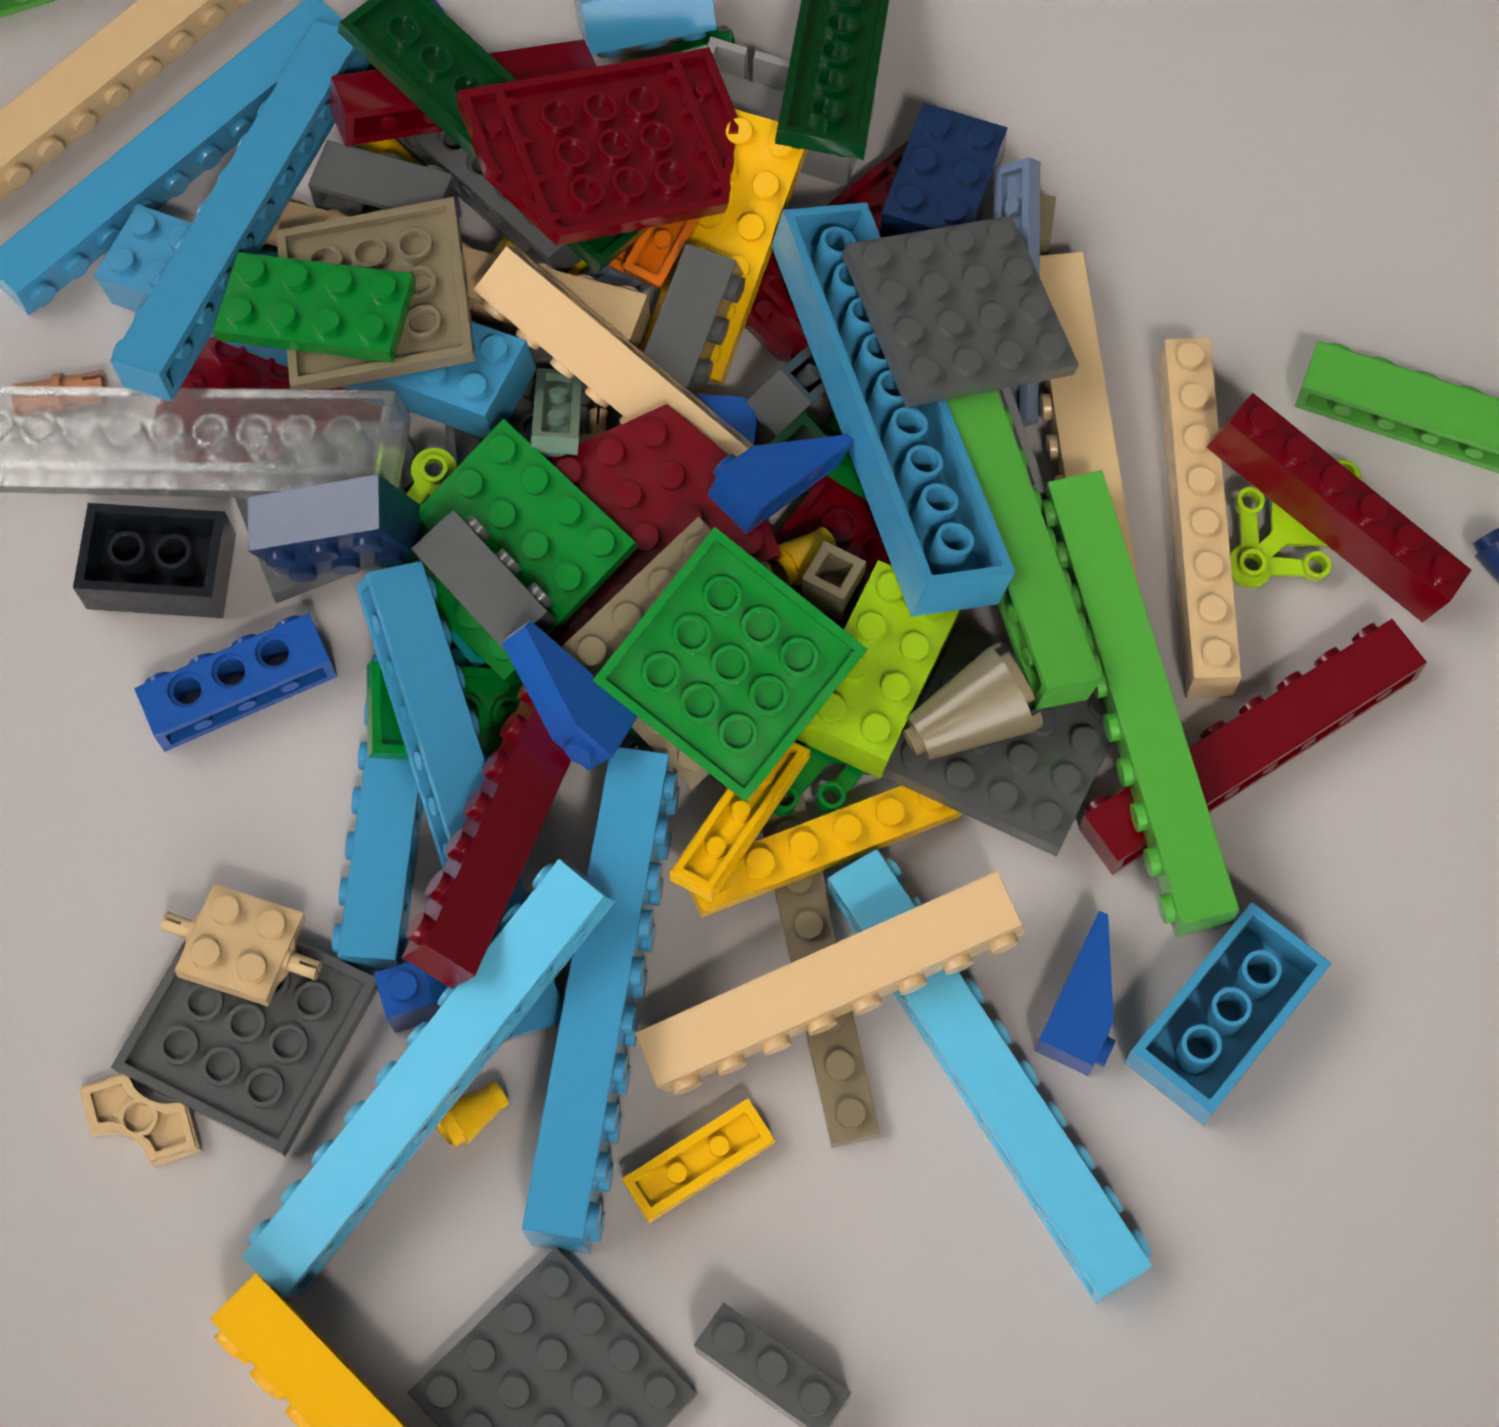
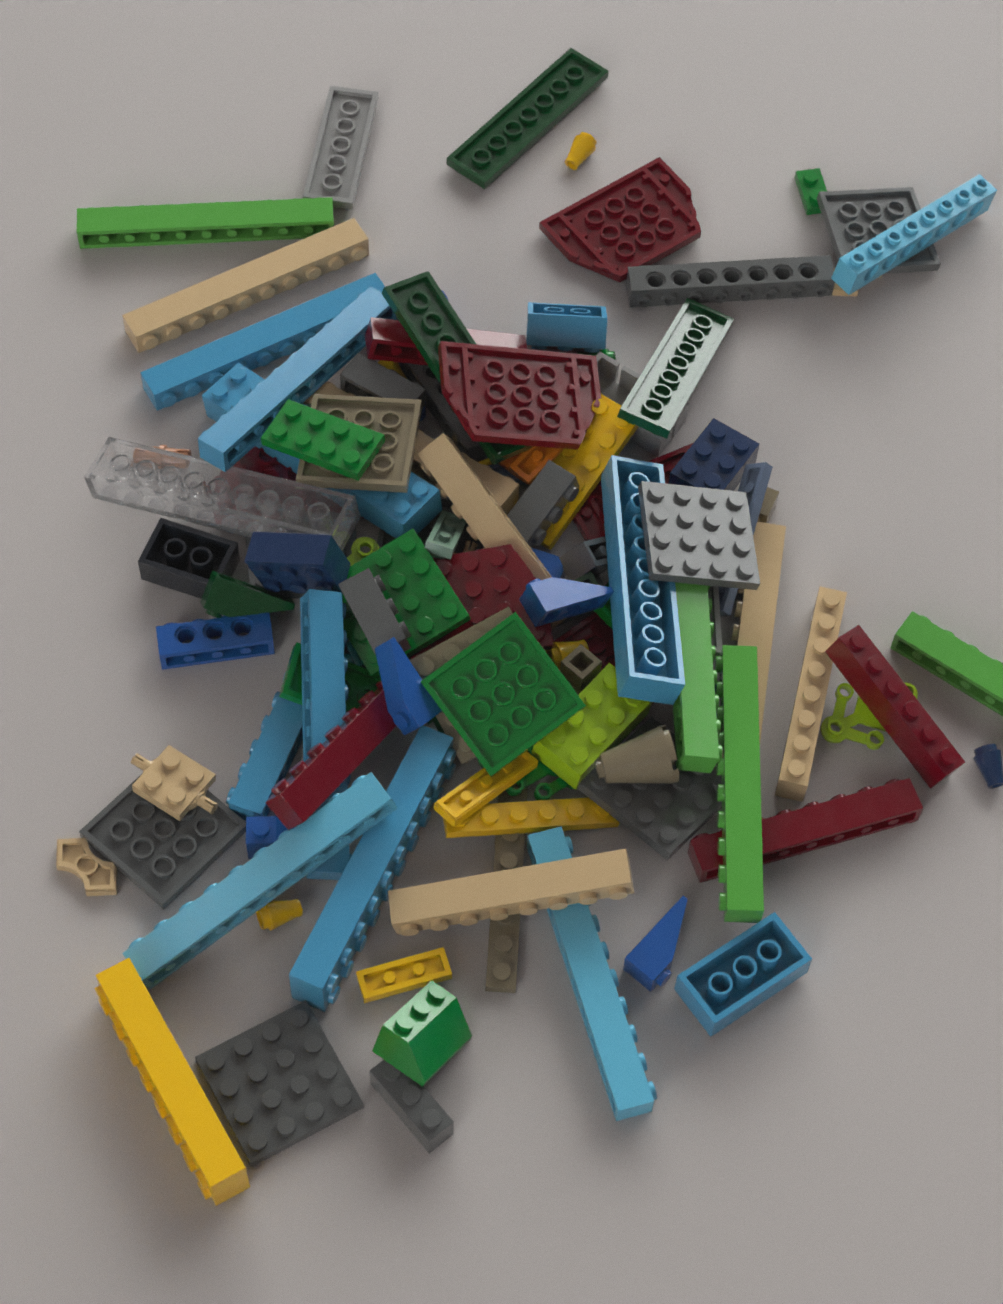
camera: 10 degrees right, 10 degrees down
none -> dark green slope [200,571,295,618]
none -> green slope [372,980,472,1087]

